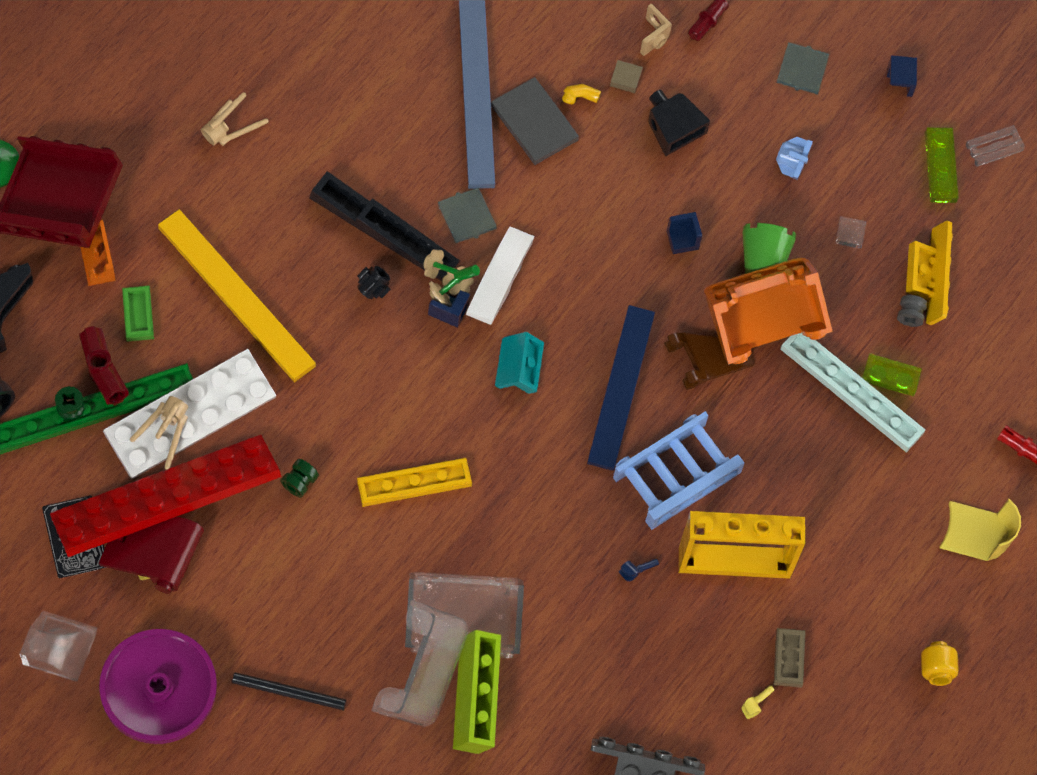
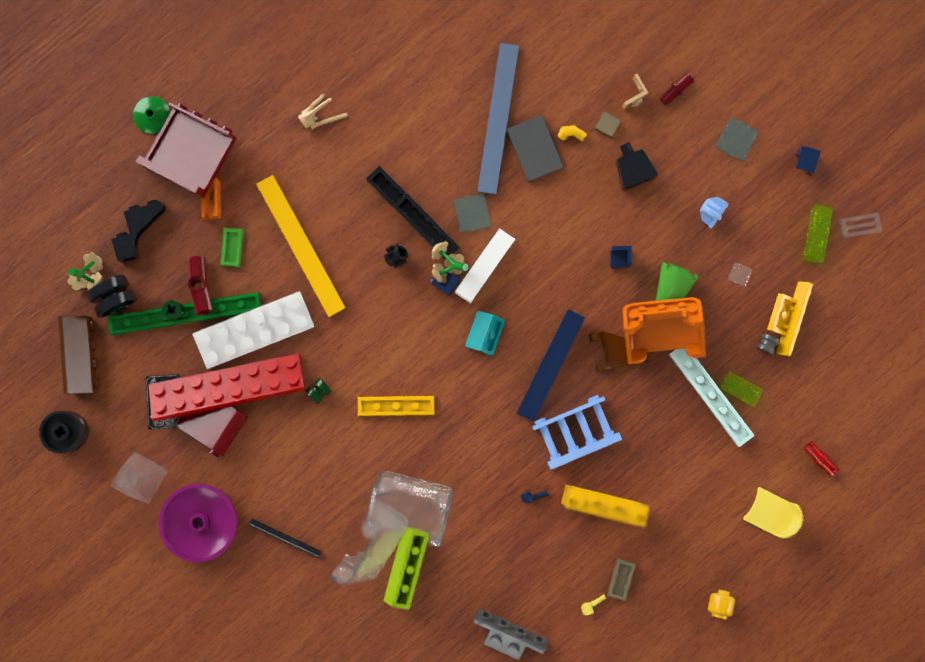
camera: 20 degrees right, 20 degrees up
tan plant [130,396,188,470] -> none

